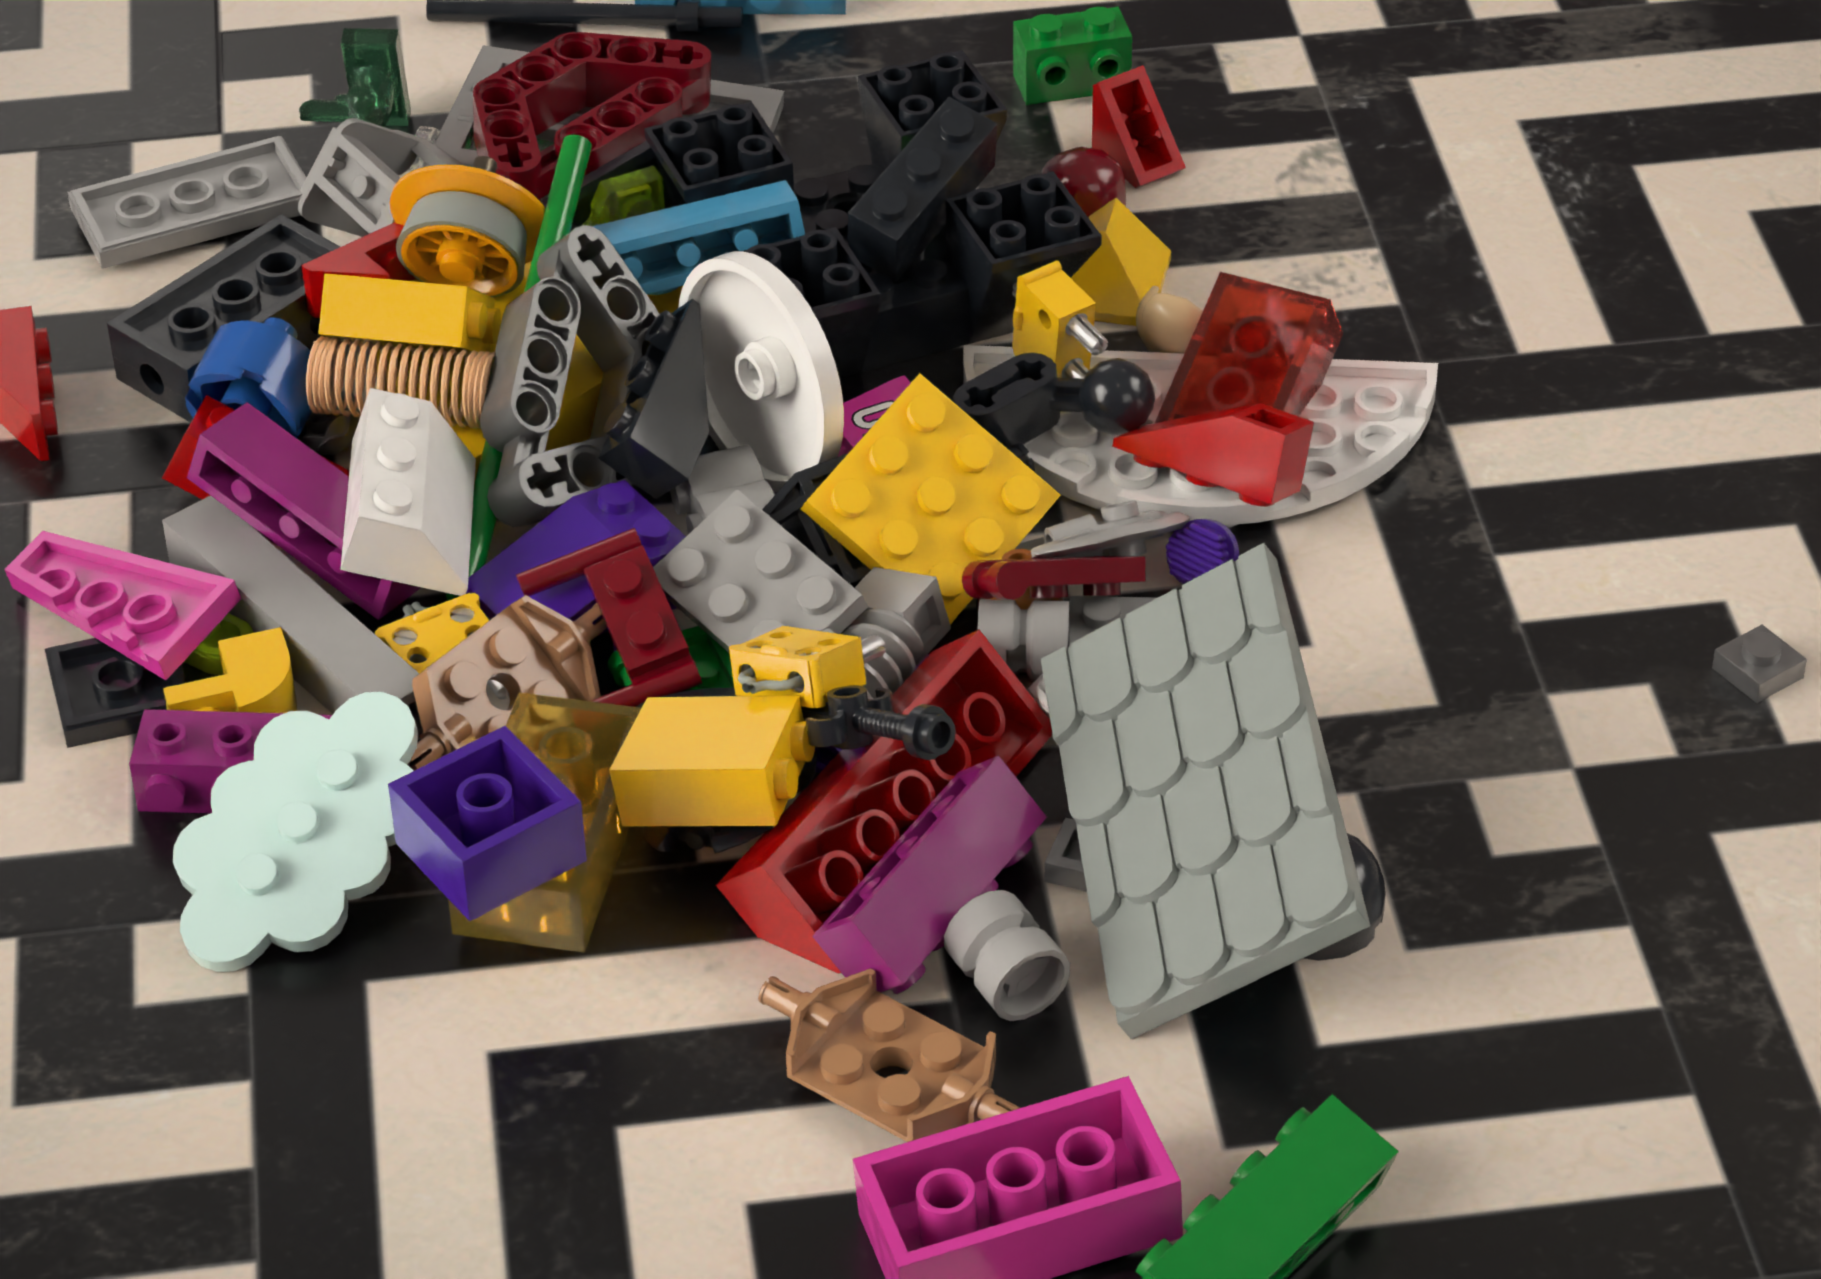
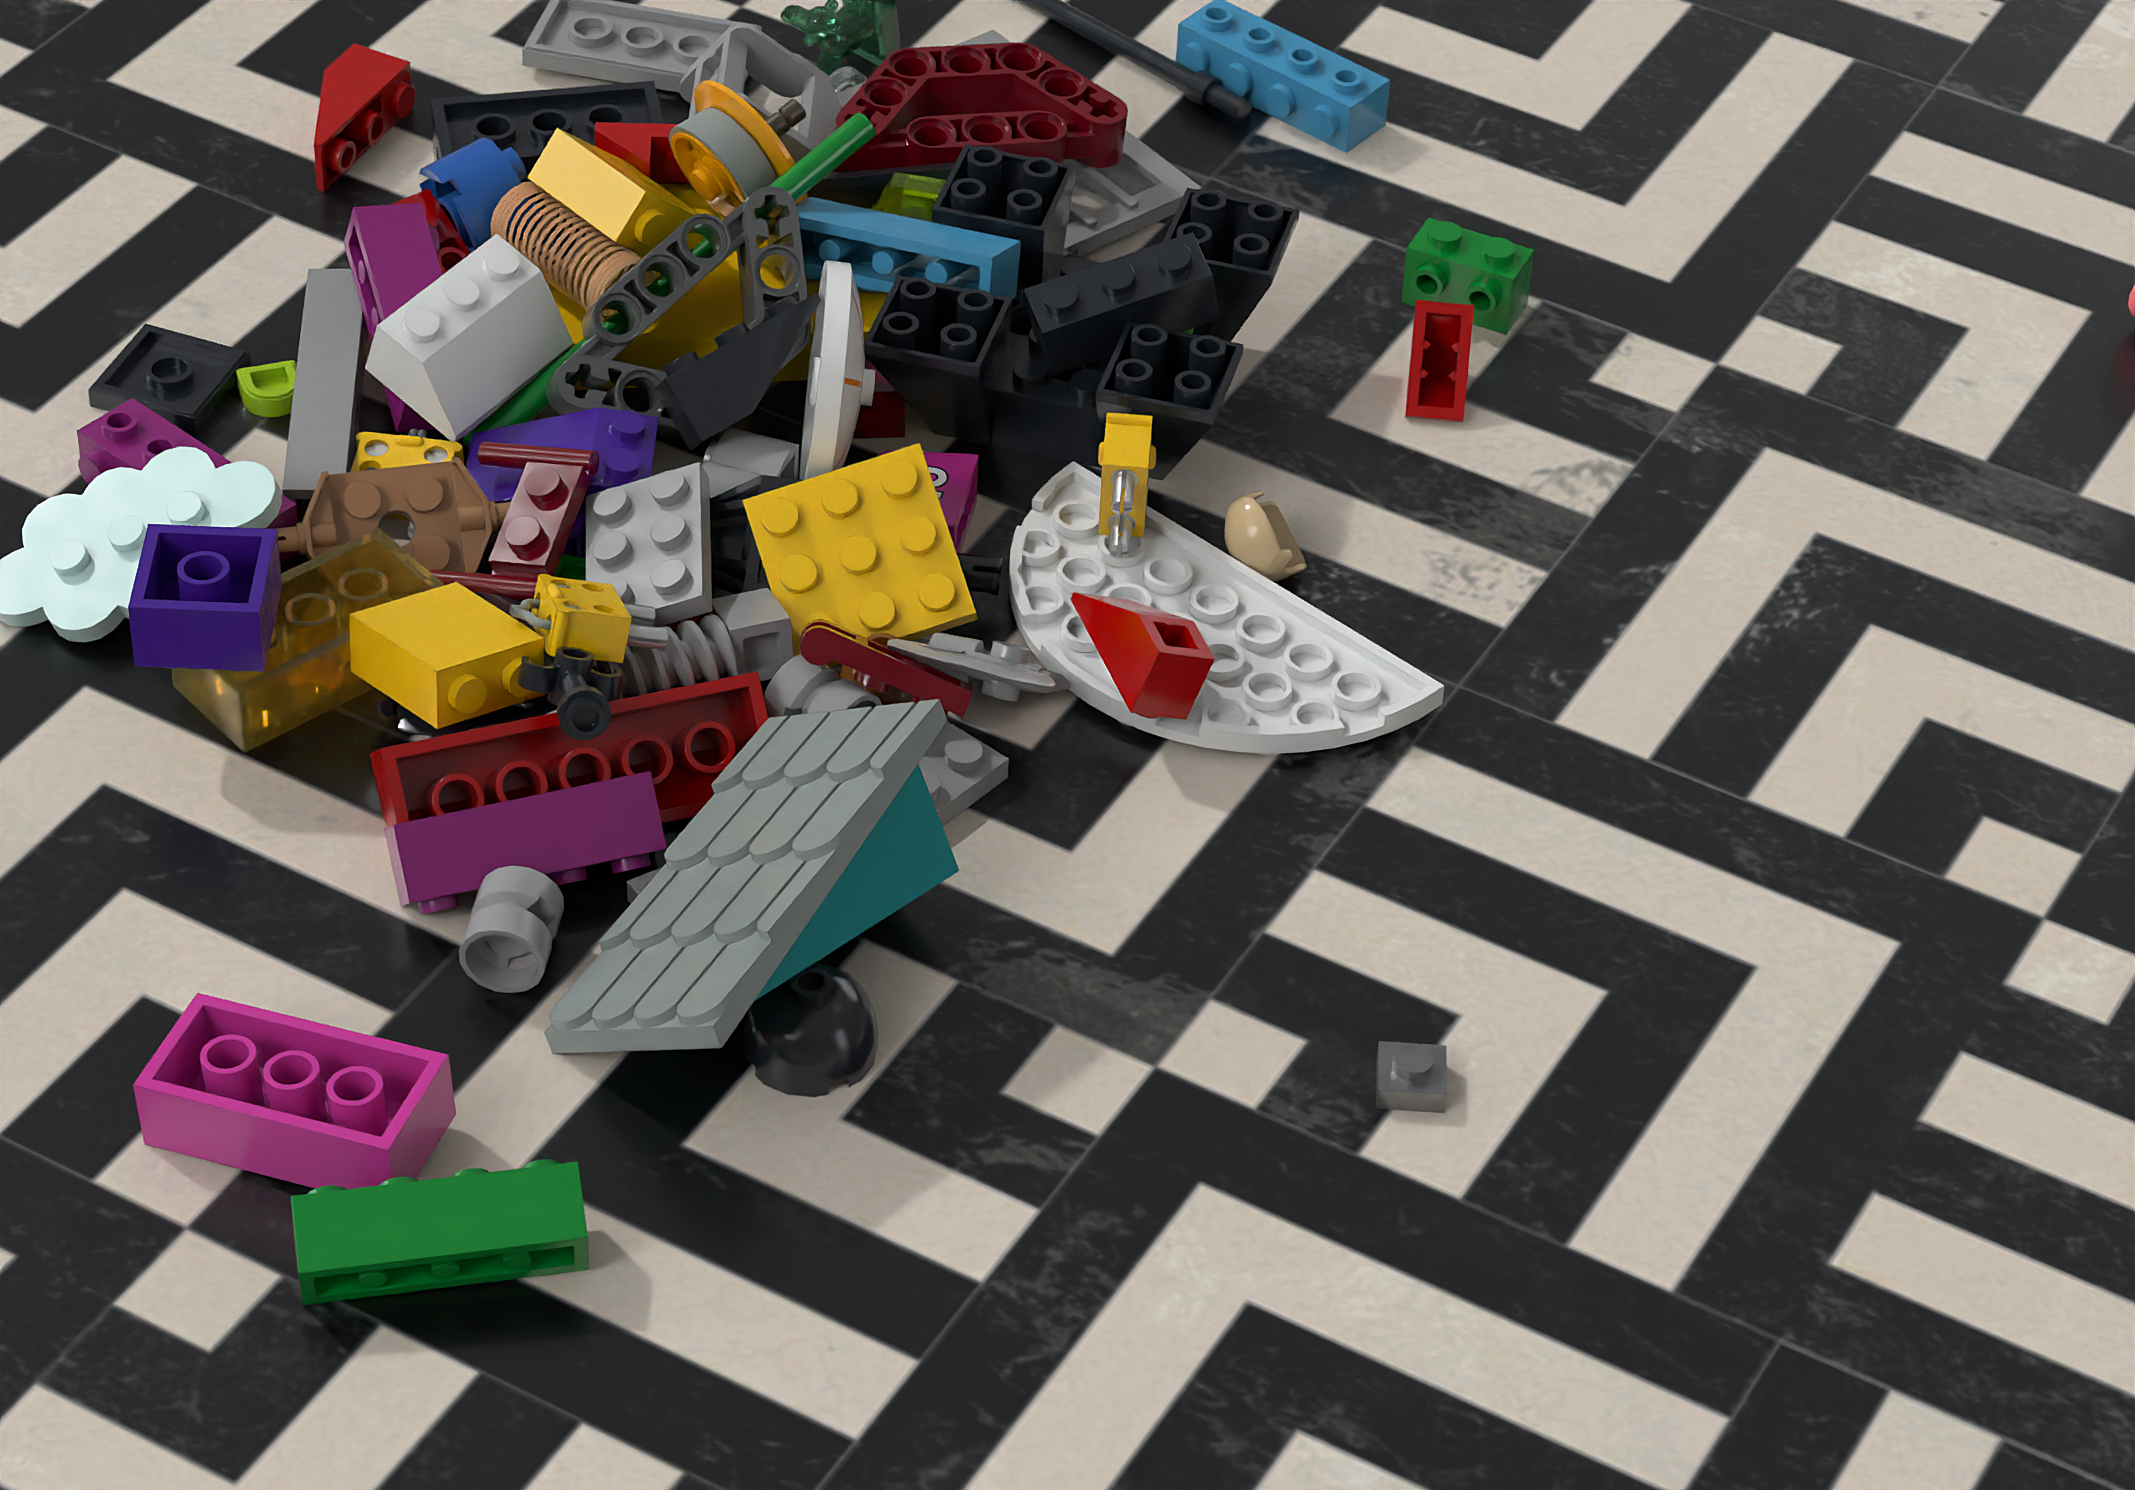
camera: 35 degrees right, 0 degrees up
dark pink wing [4,531,241,680] -> none
yellow brick [163,627,297,713] -> none
medium nougat plate [758,968,1020,1142] -> none
black beam [954,353,1155,449] -> none
dark red hair [1041,147,1126,217] -> none
yellow slope [1071,198,1171,326] -> none
clear red slope [1155,272,1343,423] -> none
dark purple piece [1165,519,1240,584] -> none

